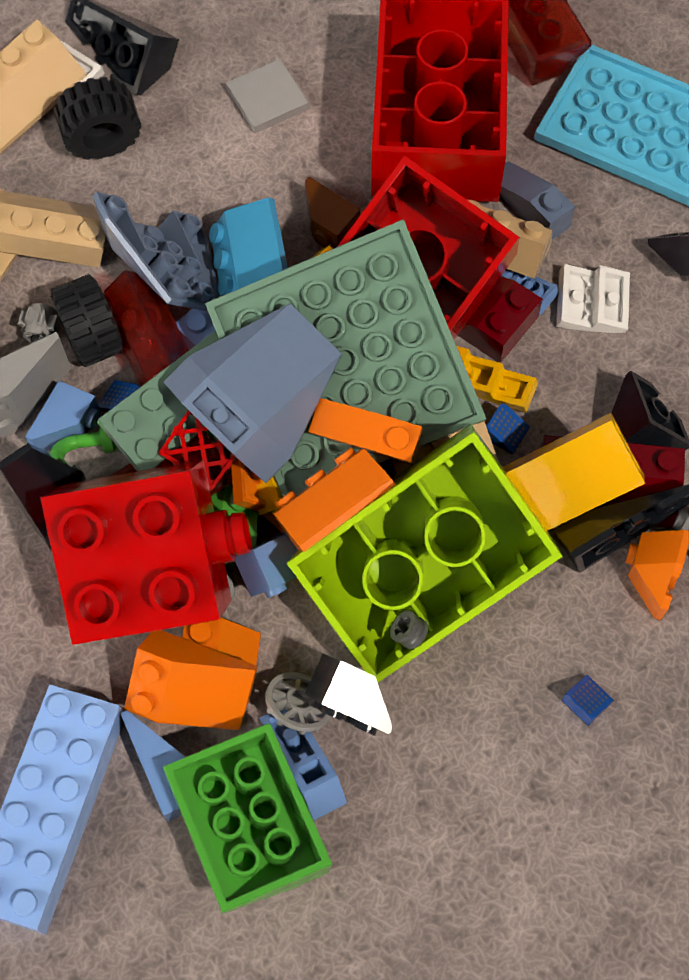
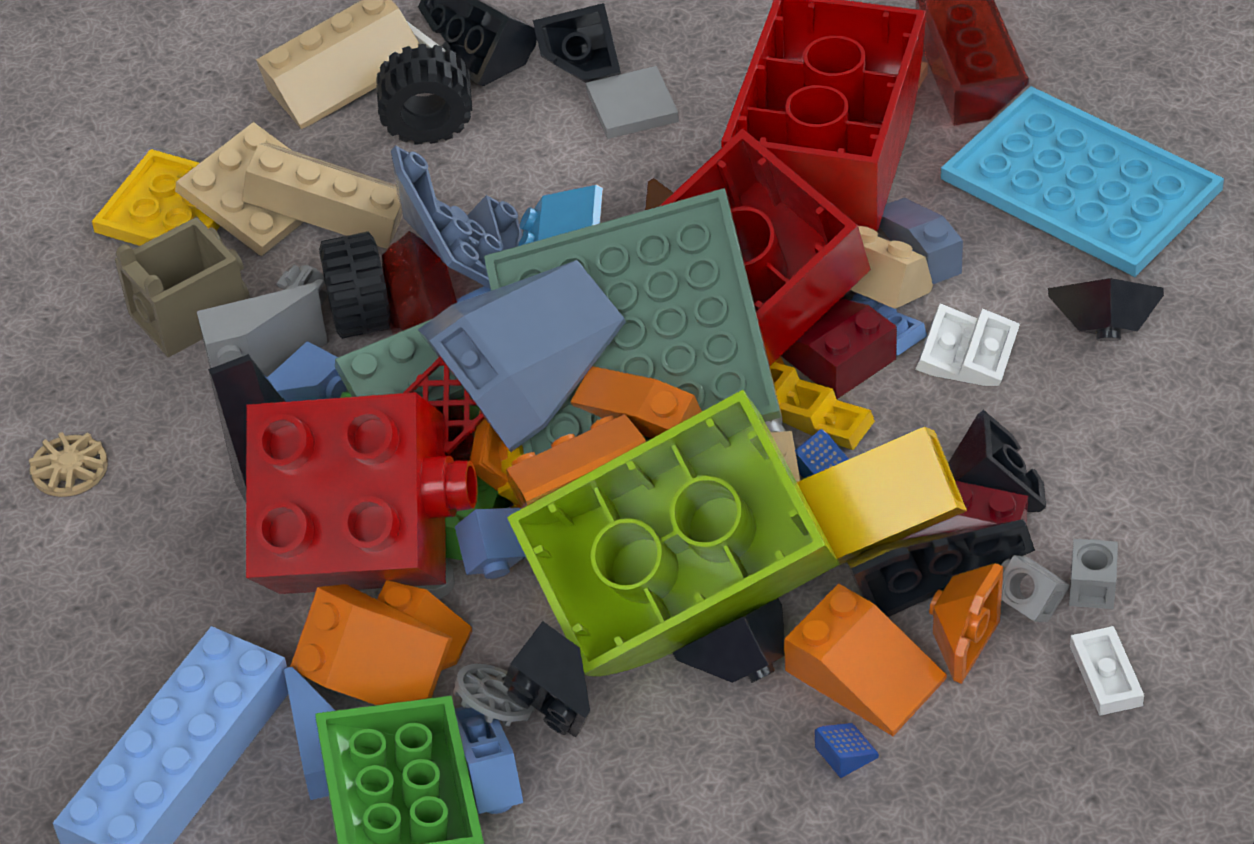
camera: 15 degrees right, 20 degrees down
dark grey bush [390,611,428,649] -> none
none -> black slope [533,3,621,83]
none -> black slope [672,598,785,683]
none -> orange slope [784,583,947,736]

